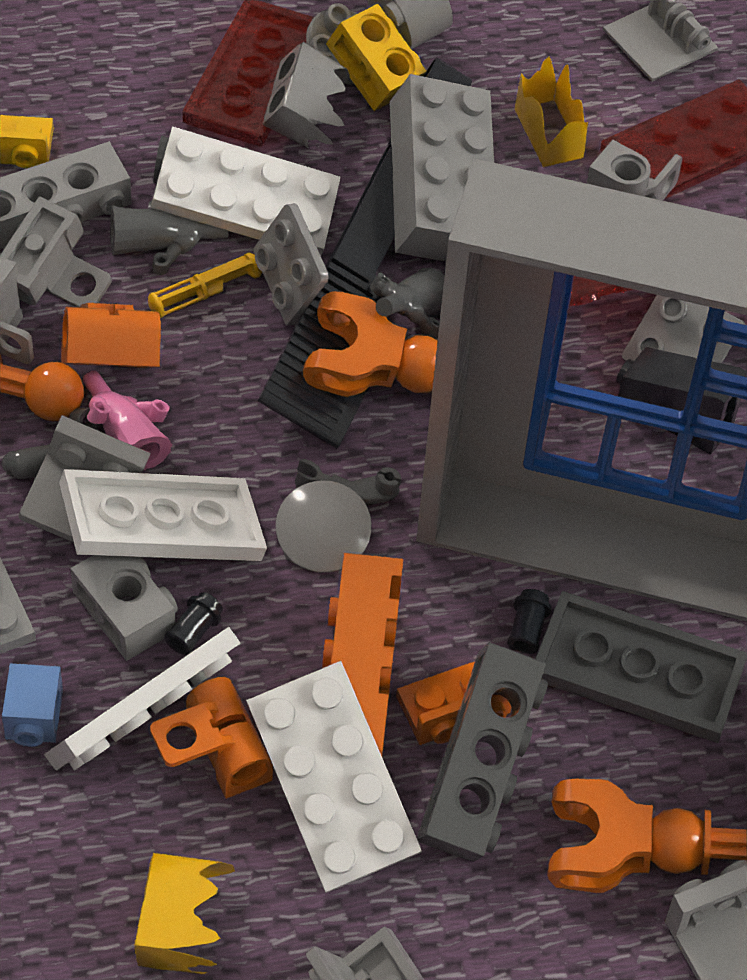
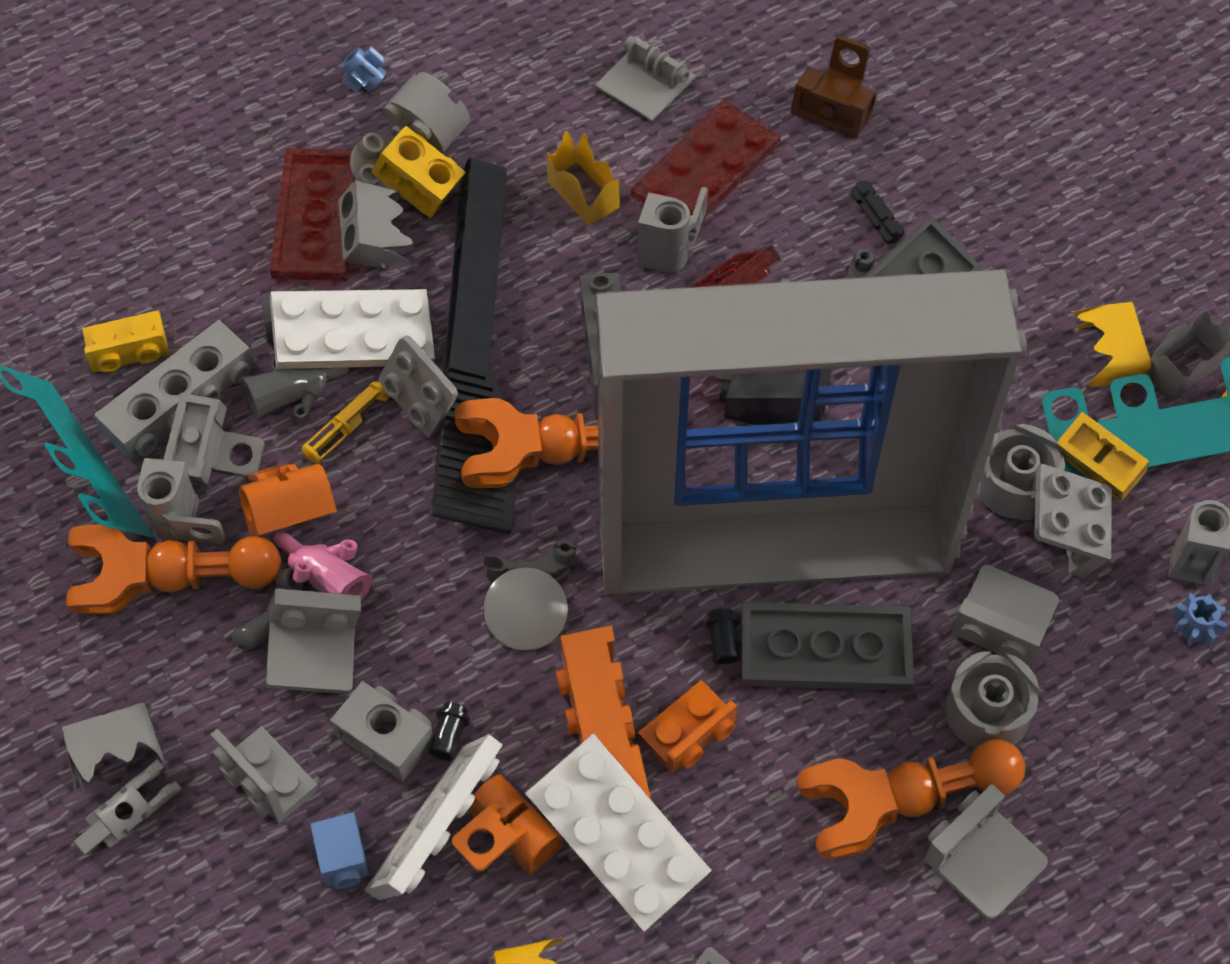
camera: 15 degrees left, 5 degrees up
white plate [59,469,267,561] -> none
dark grey piece [370,268,445,340] -> none
light grey brick [390,74,494,262] -> none
dark grey brick [417,642,548,862] -> none

